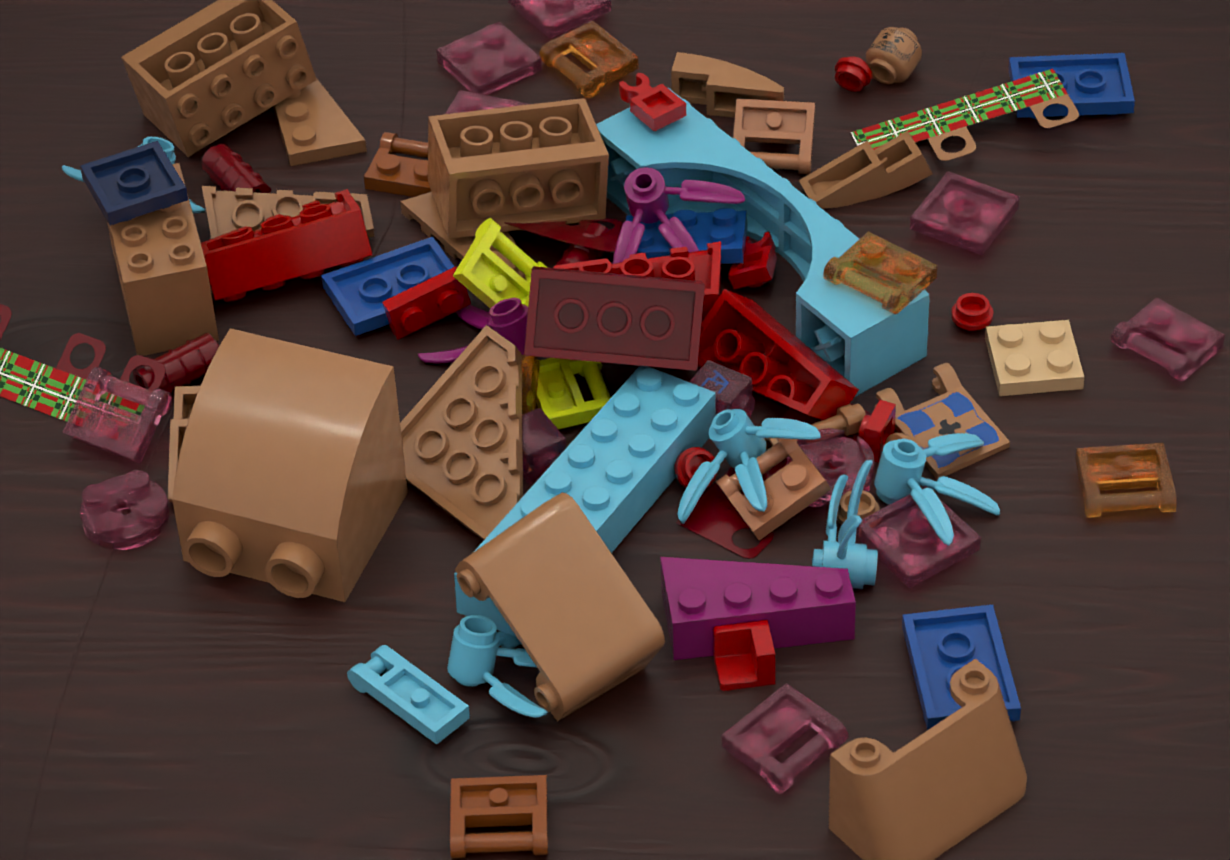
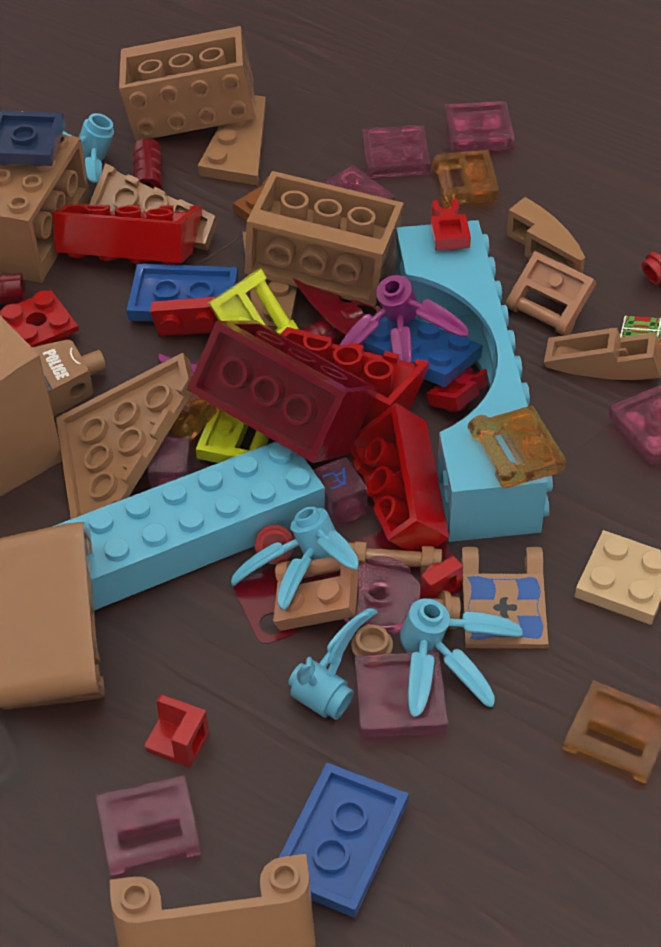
camera: 30 degrees right, 5 degrees up
magenta wedge [660,557,856,660] -> none
red plate [951,293,993,331] -> none

